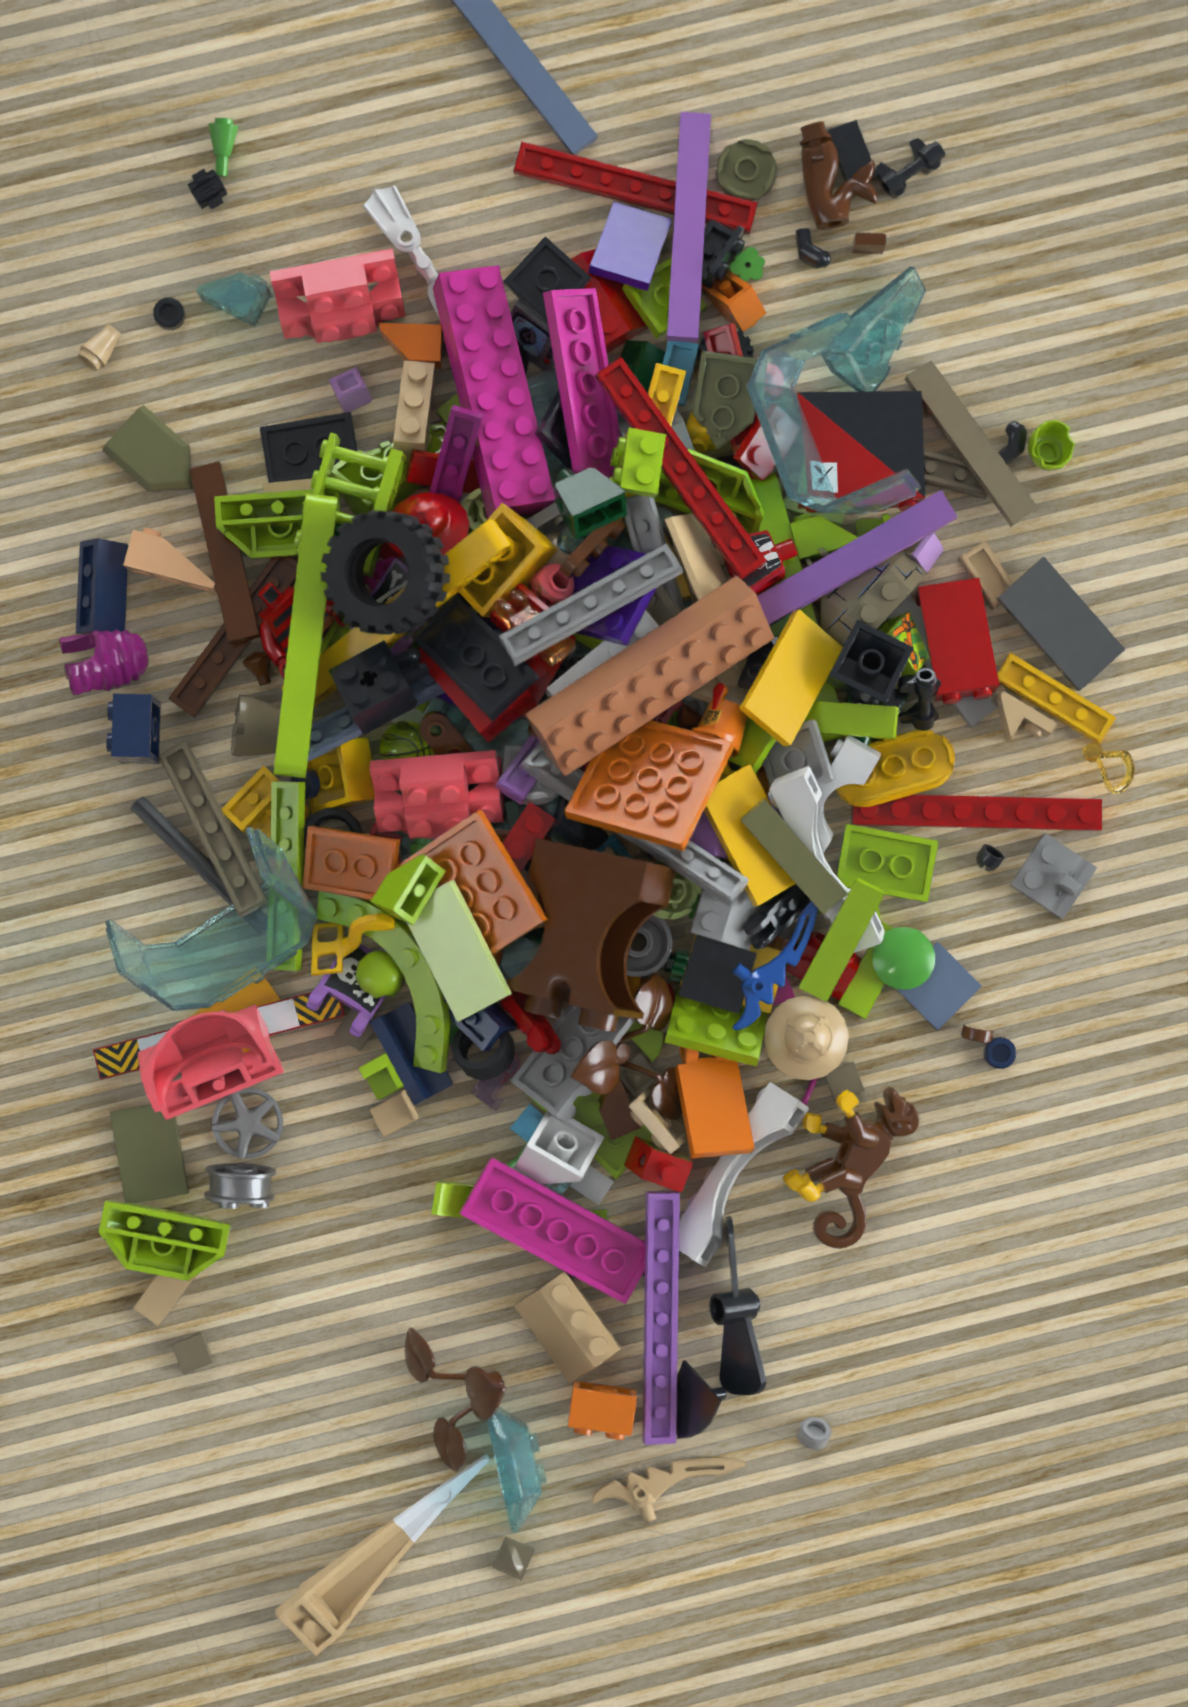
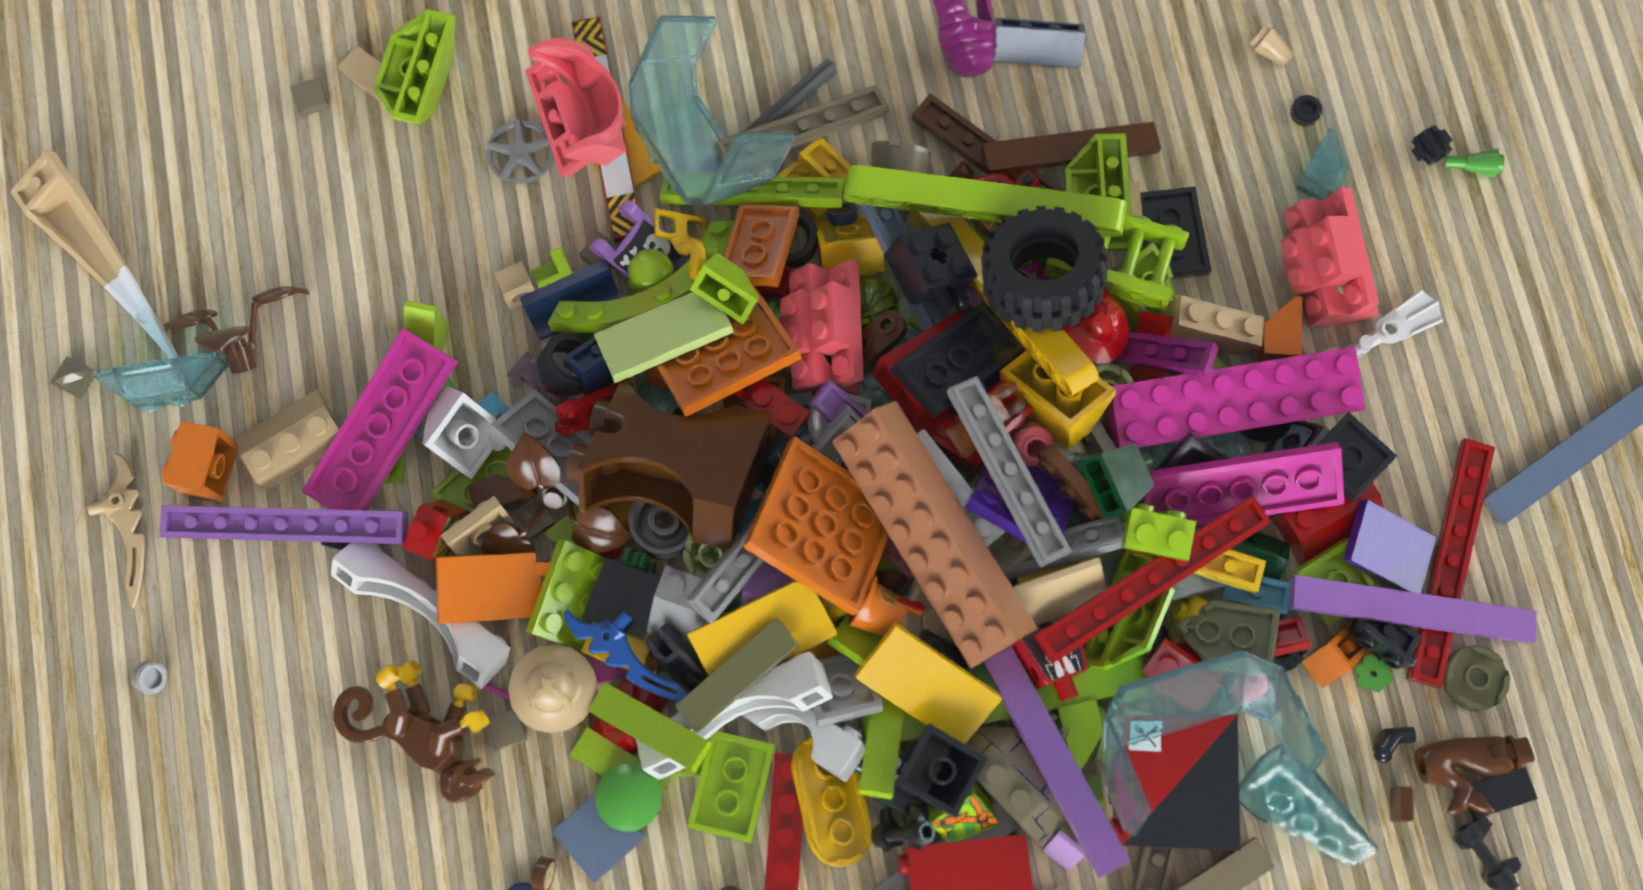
camera: 95 degrees right, 10 degrees down
olive tile [102,405,192,492] -> none
dark blue brick [106,694,161,764] -> none
olive tile [110,1104,189,1204] -> none
light nougat slope [123,528,218,595] -> none
flat silver wheel [204,1163,276,1209] -> none
lavender slope [329,367,372,412] -> none
white sticker [570,1165,614,1205] -> none
black shield [676,1360,727,1438] -> none
black piece [709,1216,766,1395] -> none

